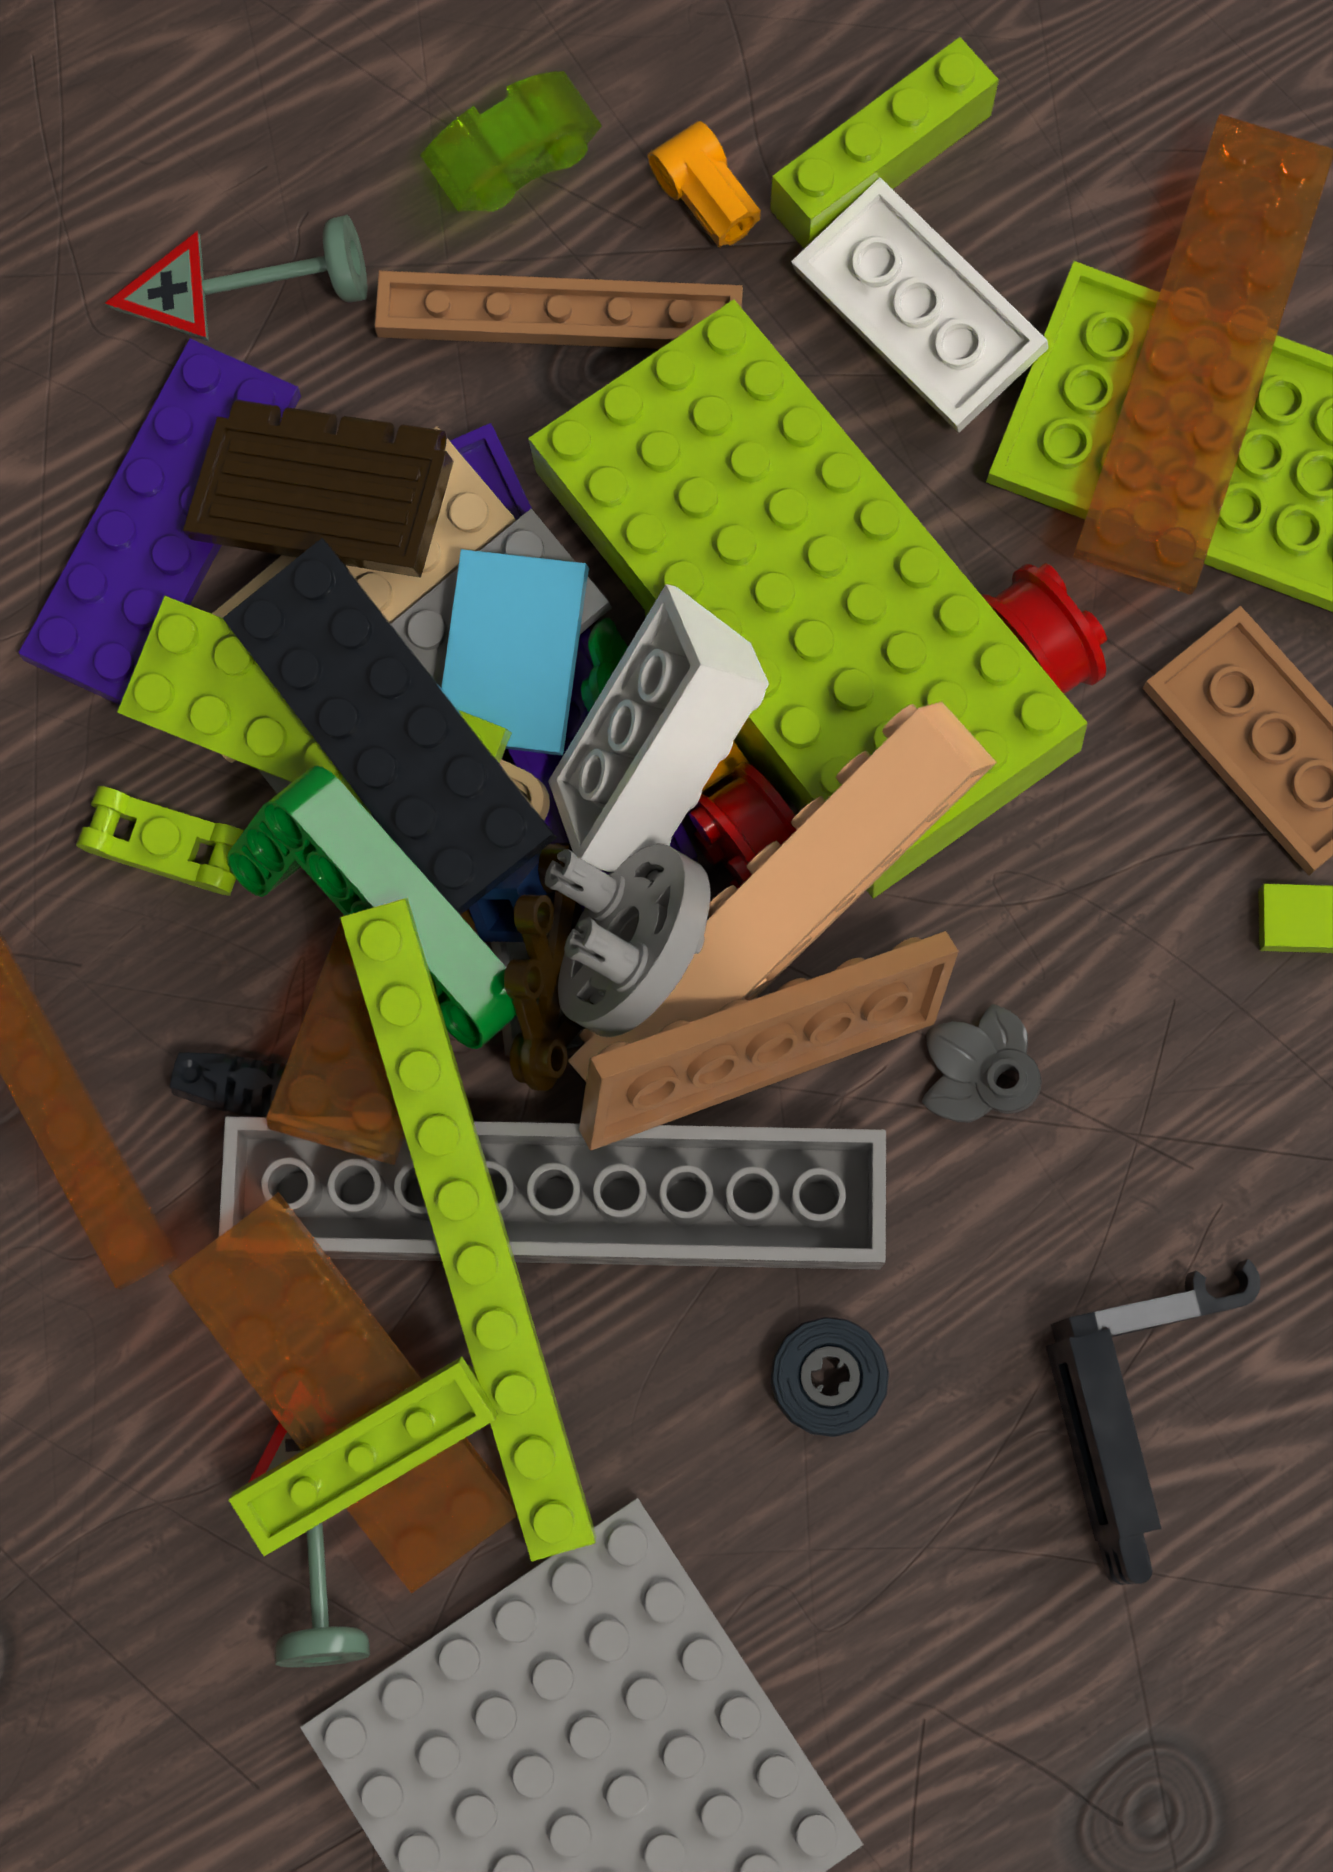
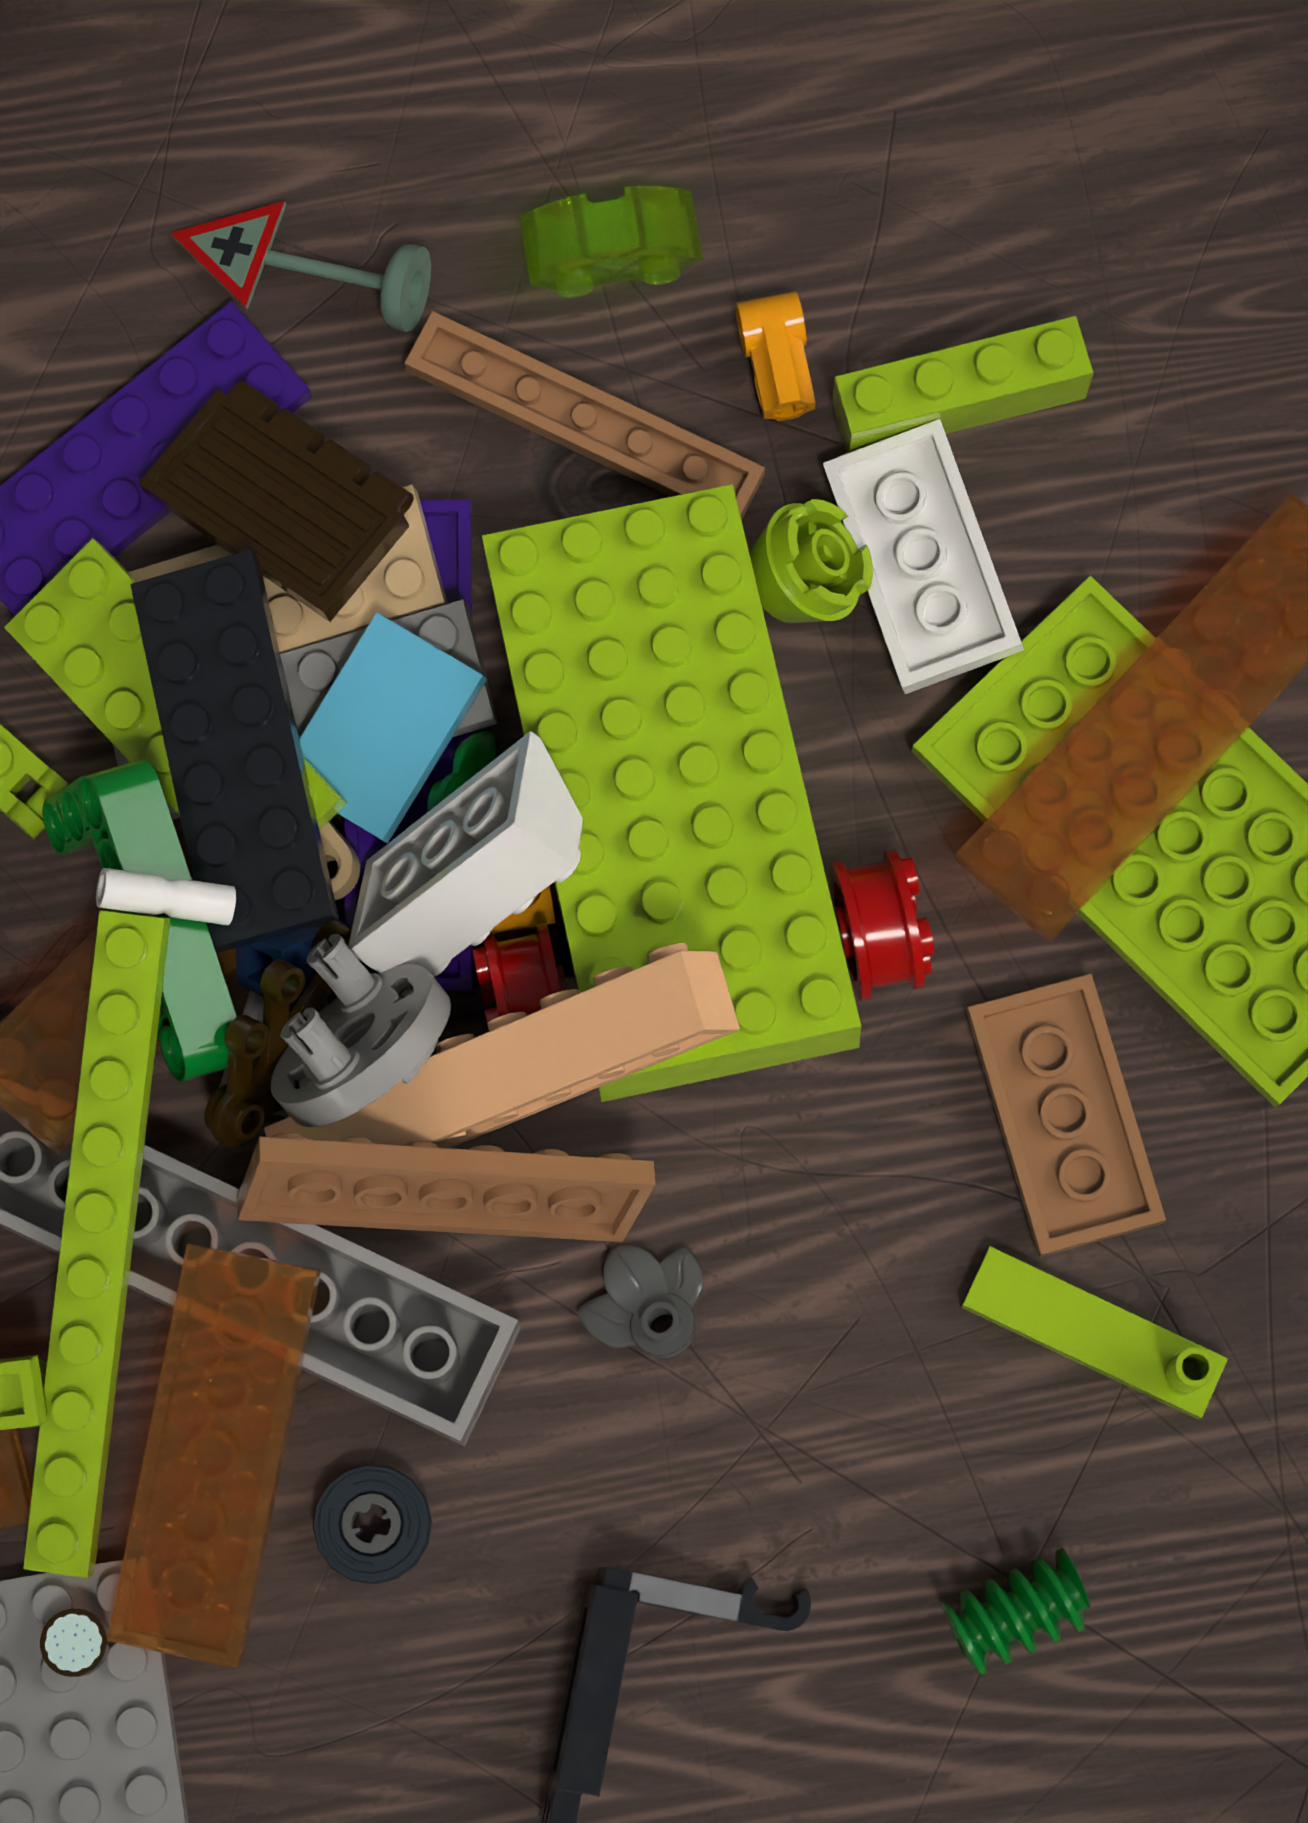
camera: 25 degrees right, 0 degrees up
none -> light aqua tile [40,1609,110,1677]
none -> white piece [96,868,236,925]
none -> clear orange plate [107,1243,321,1669]
none -> lime cone [749,499,873,623]

